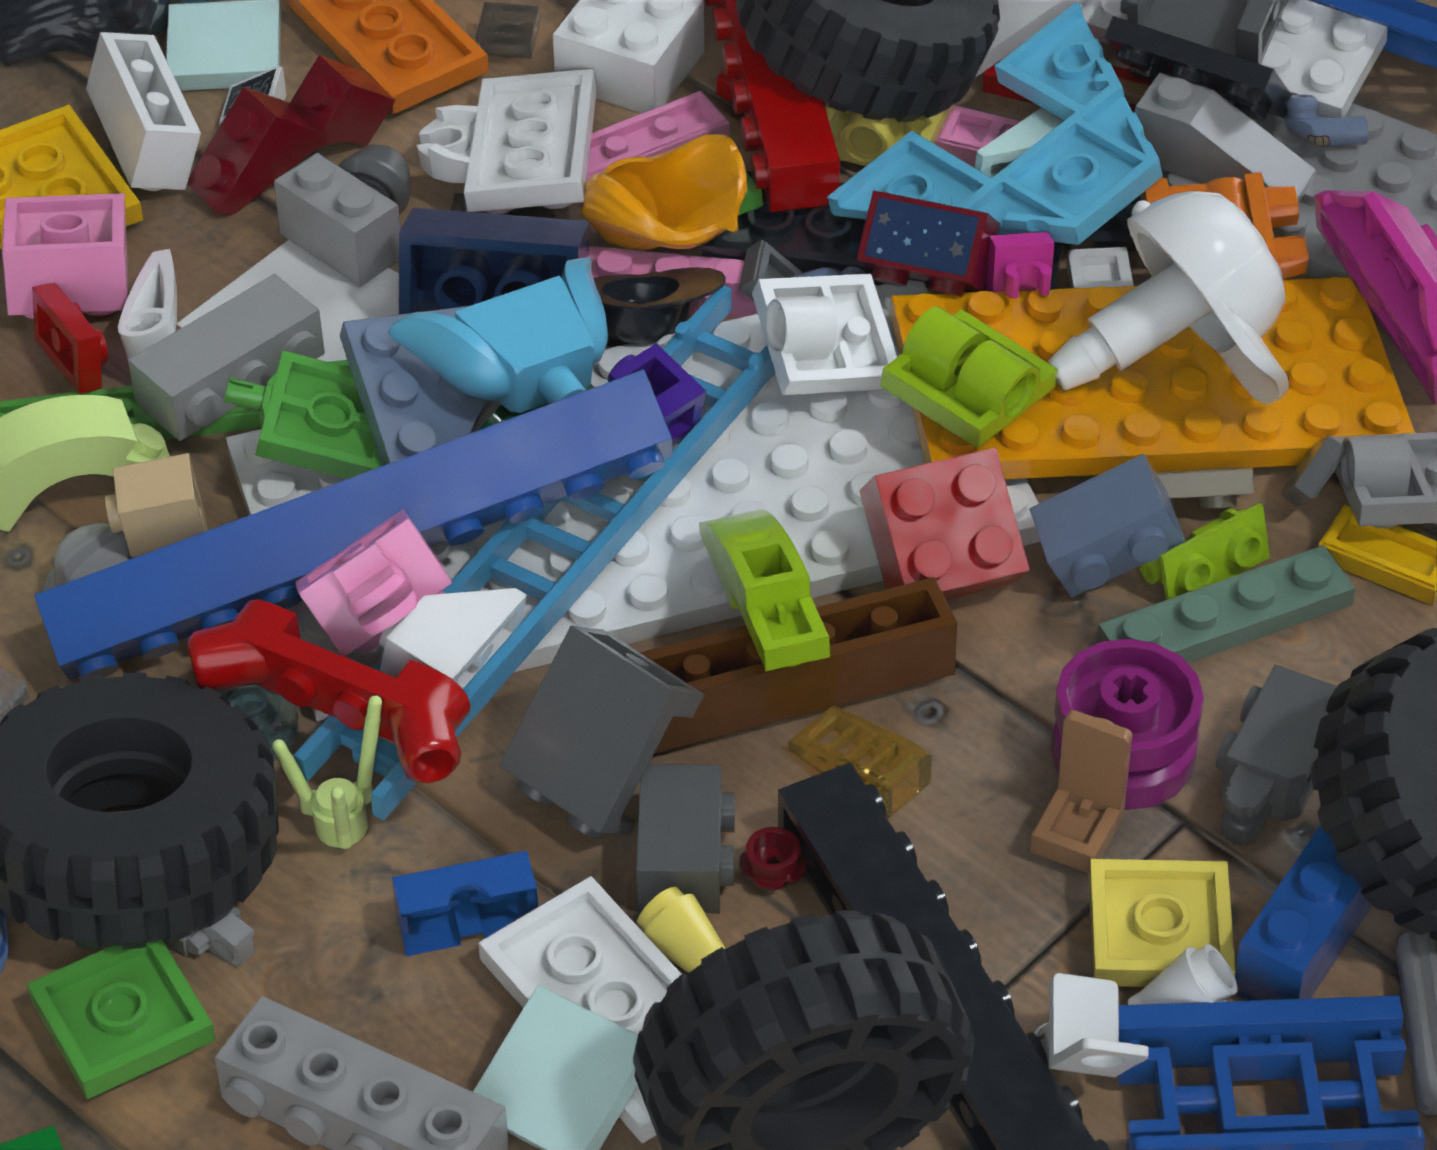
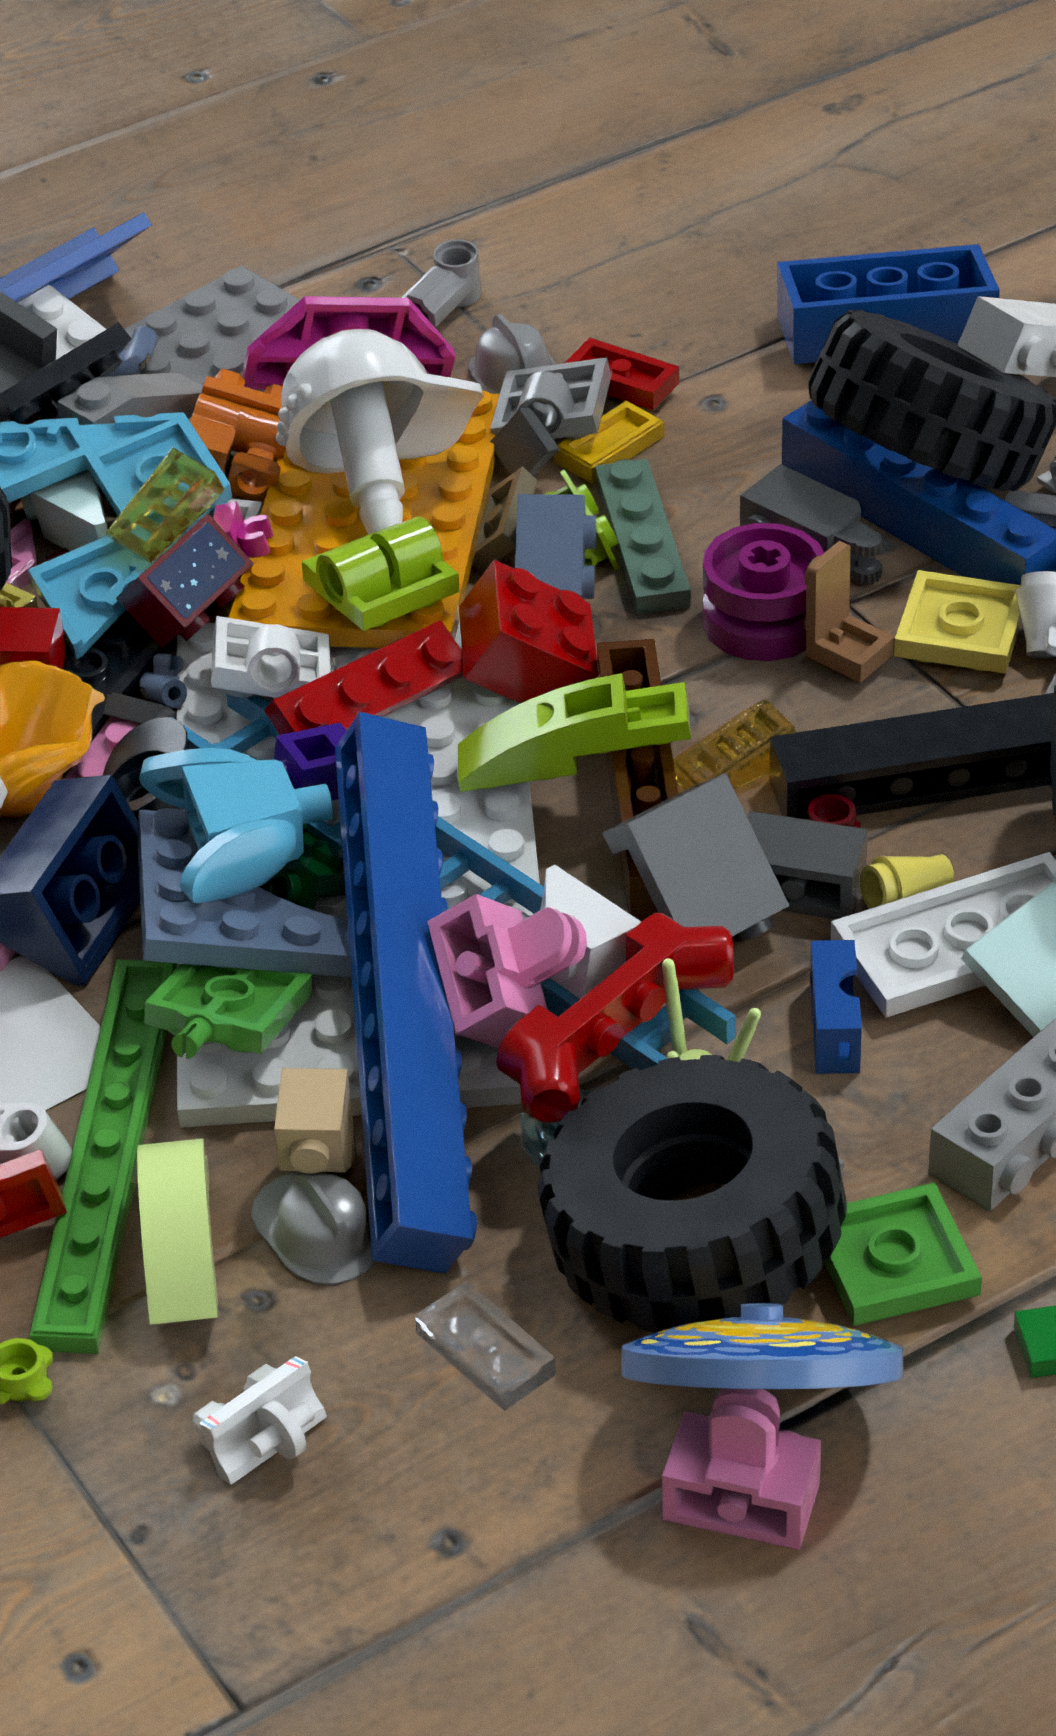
camera: 75 degrees left, 5 degrees down
light grey brick [128,274,325,441] -> none
none -> clear yellow slope [106,447,225,563]
none -> red plate [264,620,464,735]

